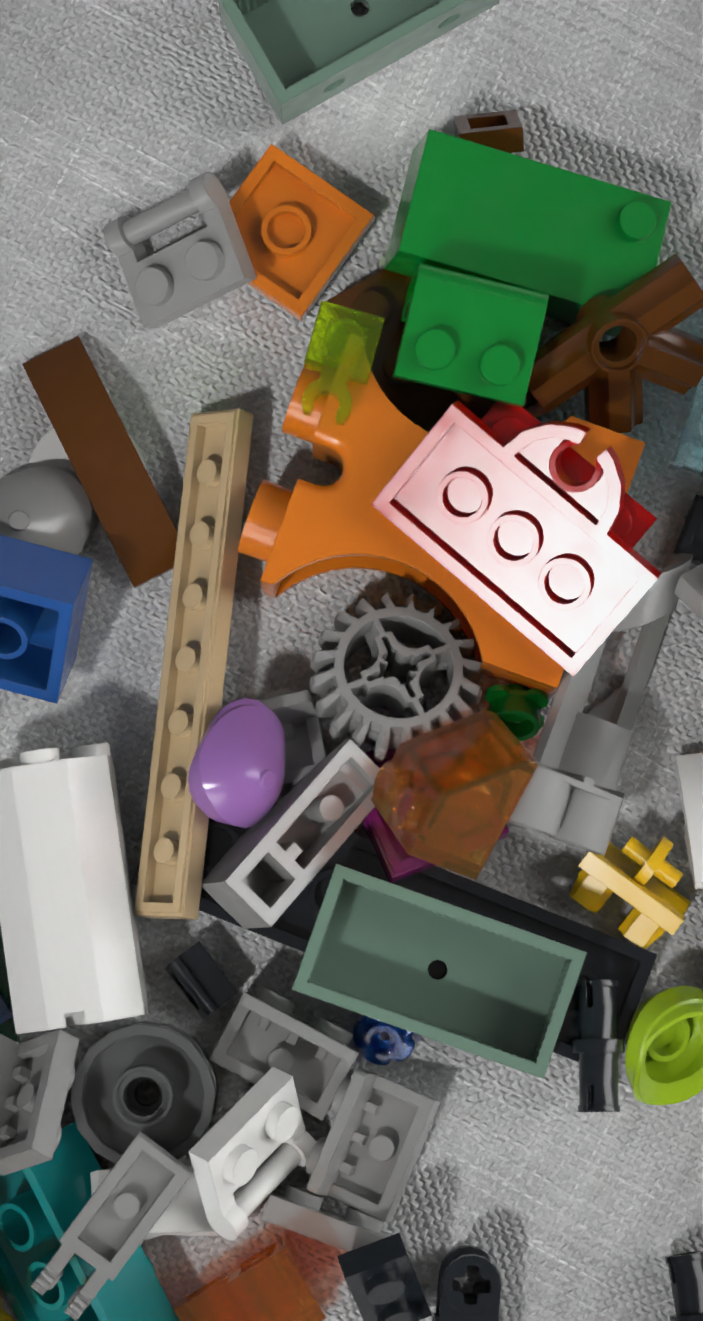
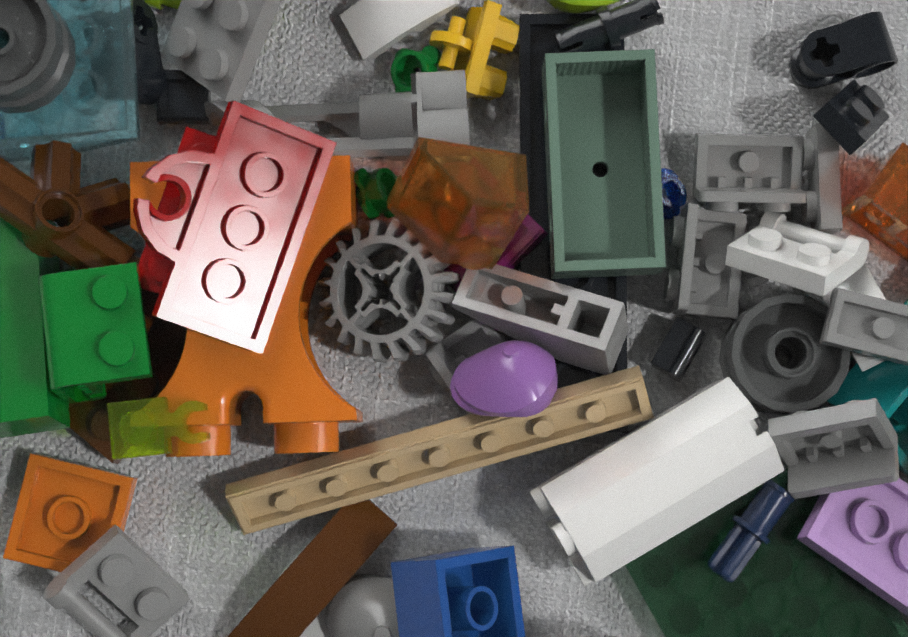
camera: 110 degrees left, 0 degrees up
none -> green plate [391,45,441,92]

